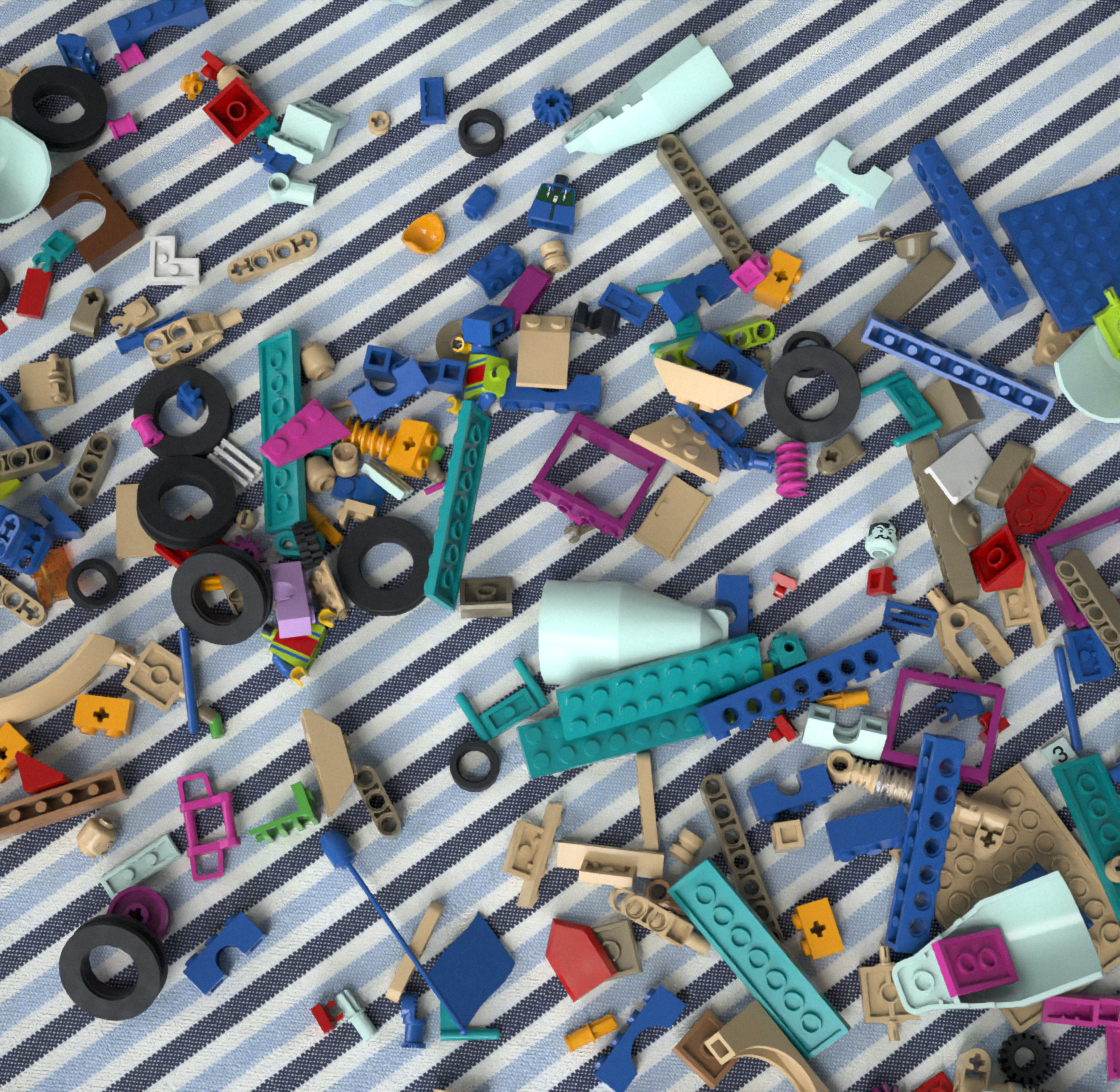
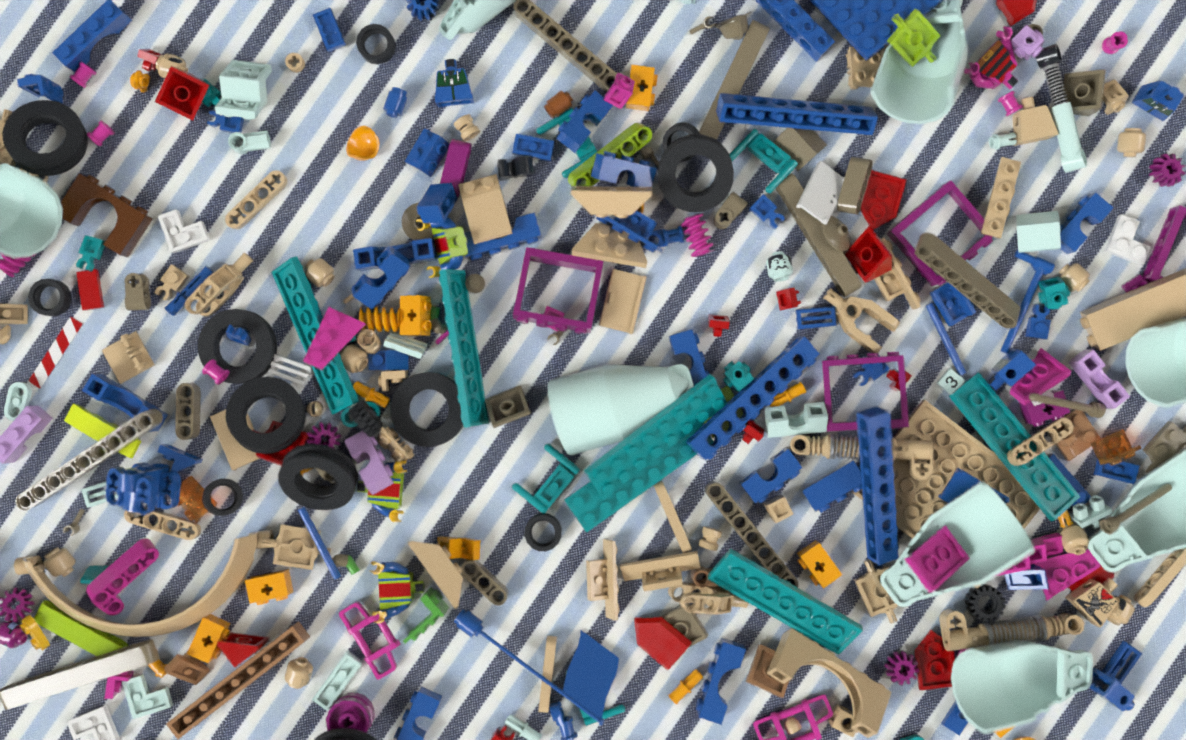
camera: 15 degrees left, 15 degrees up
none -> torso [370,561,425,623]
none -> light orange slope [437,537,480,561]
none -> dark tan plate [466,274,485,293]
none -> dark orange brick [543,90,573,119]
none -> blue plate [749,194,785,229]
none -> slope [1005,564,1049,590]

